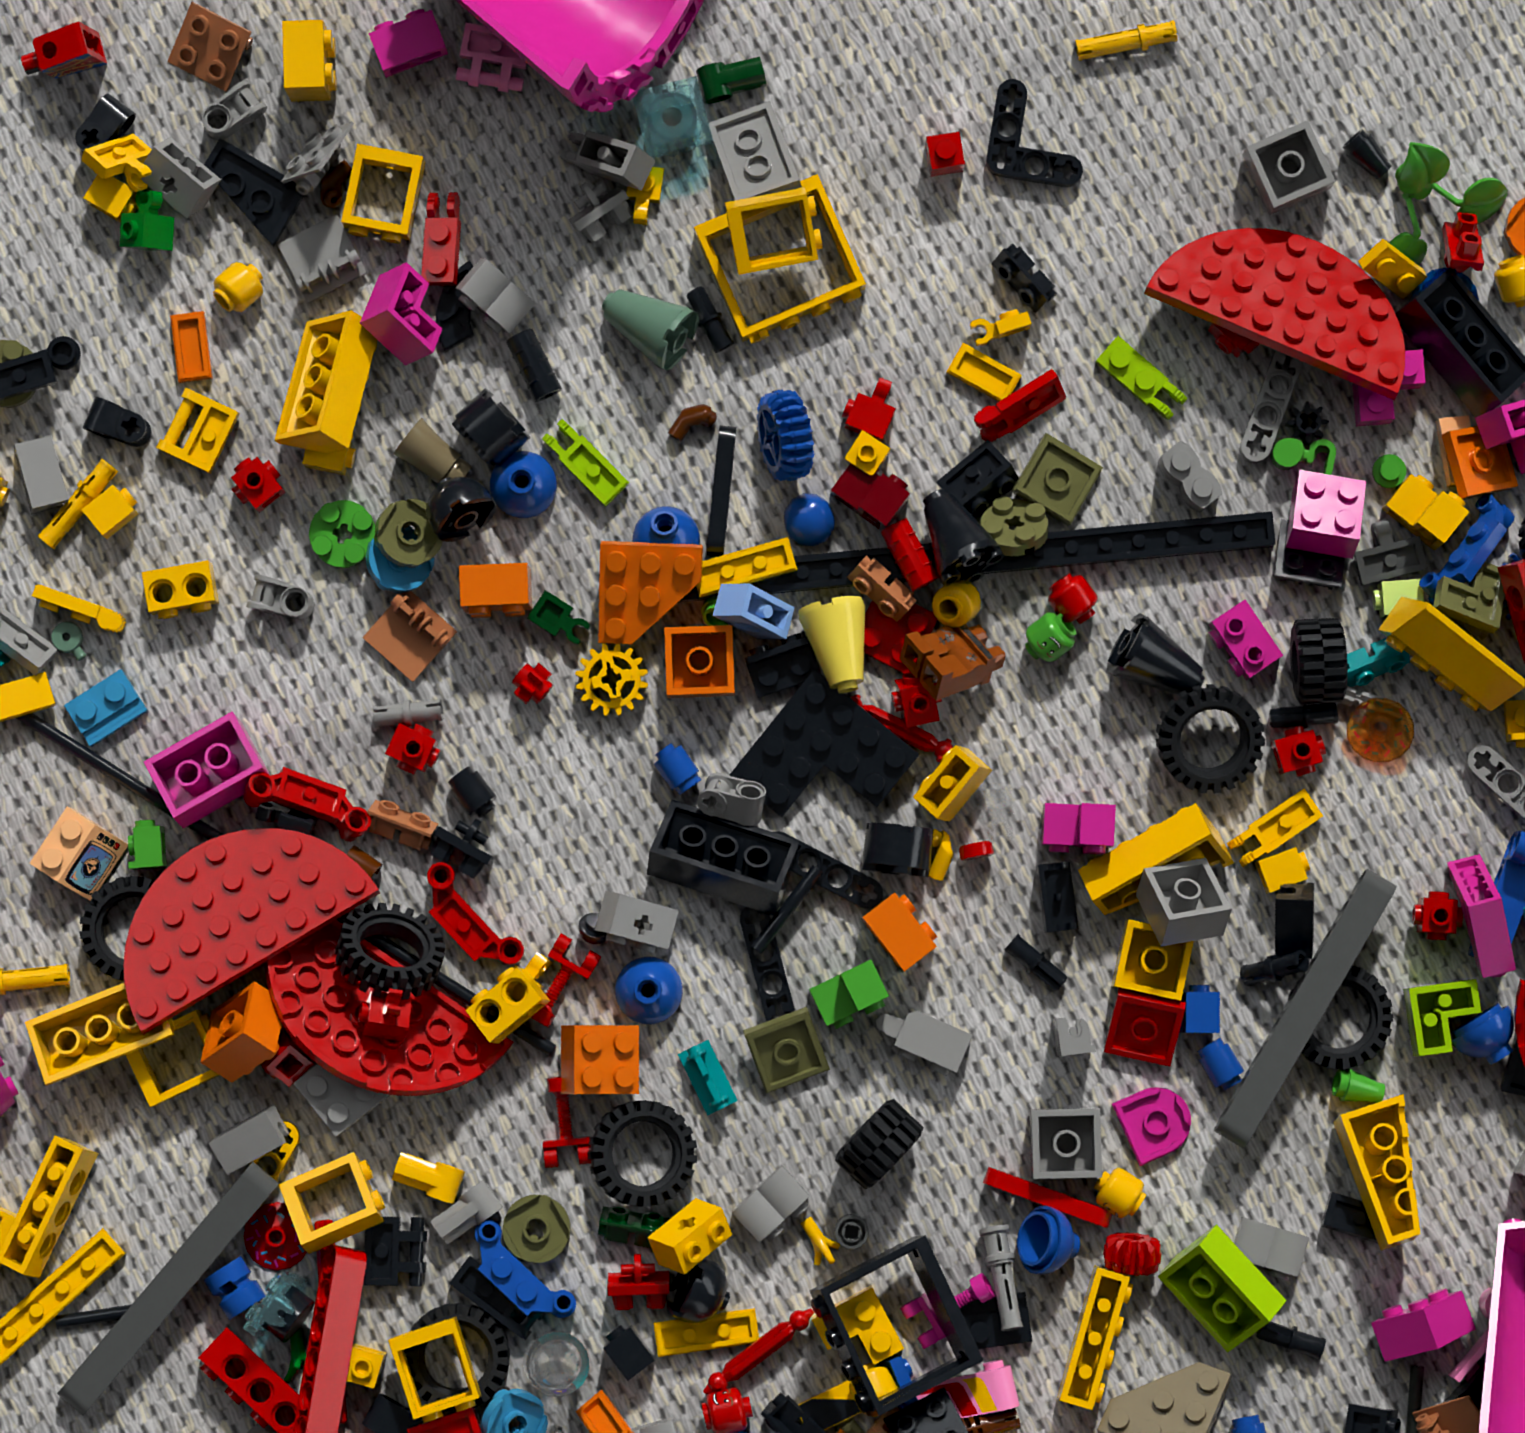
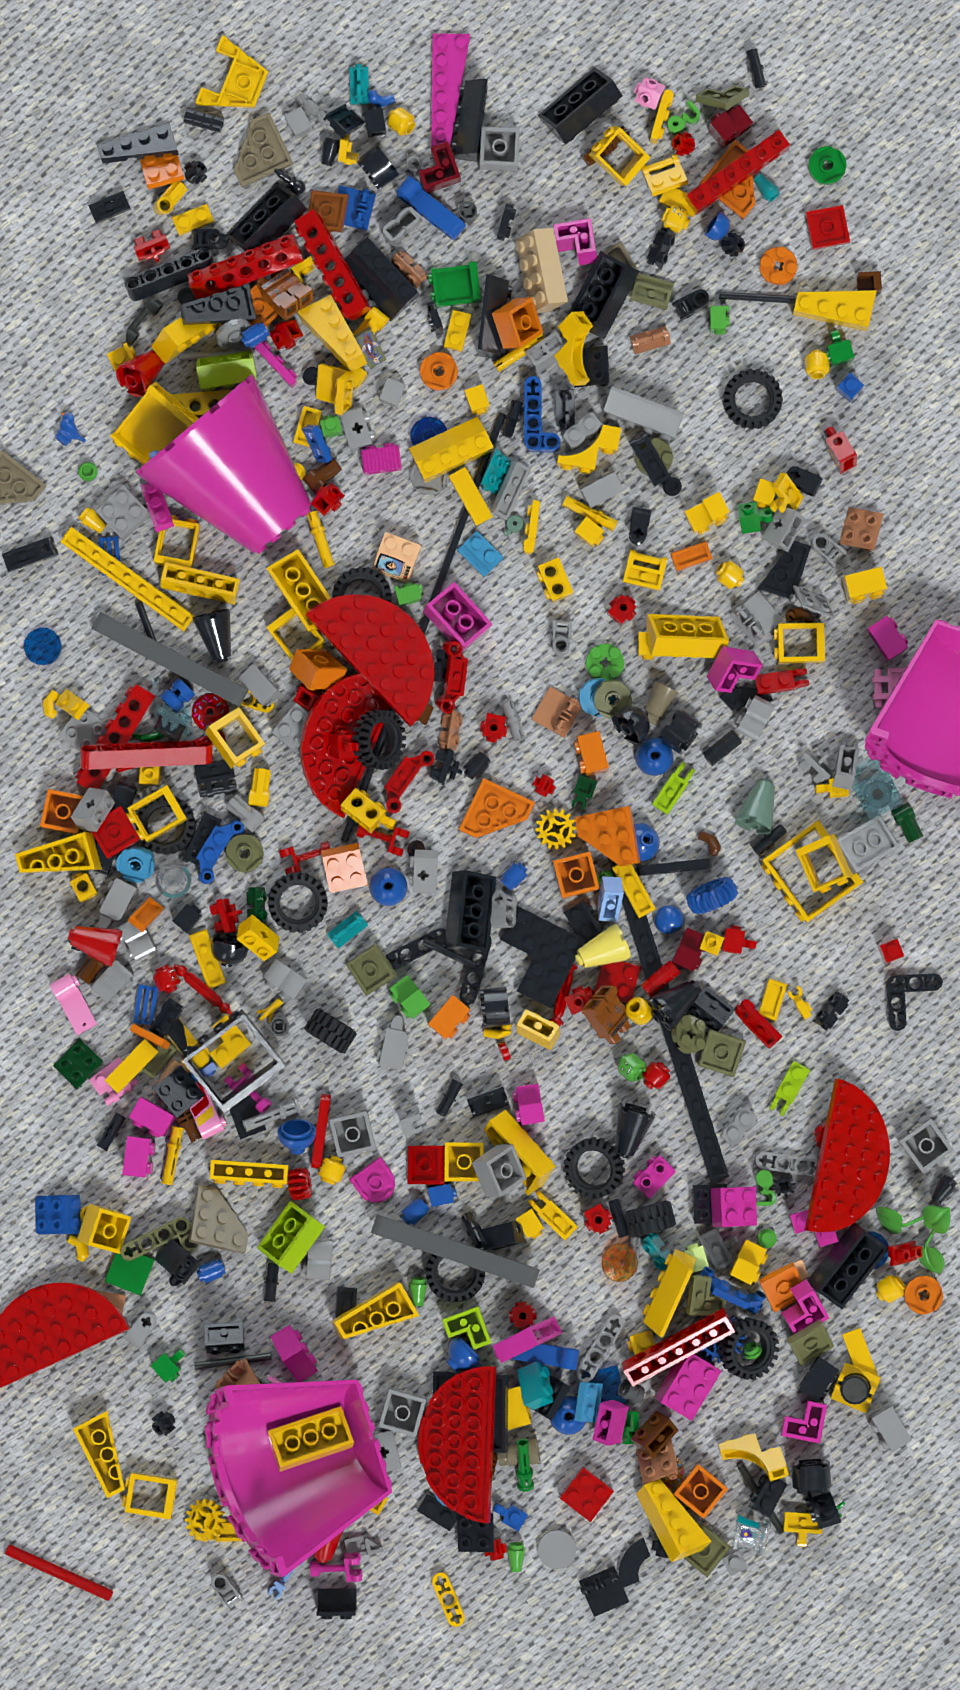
camera: 80 degrees right, 0 degrees up
nougat hinge [847,555,917,622] -> none
yellow plate [1358,239,1428,299] -> none
none -> black cone [193,609,231,663]
none -> orange plate [459,778,535,838]
none -> yellow brick [684,492,730,535]

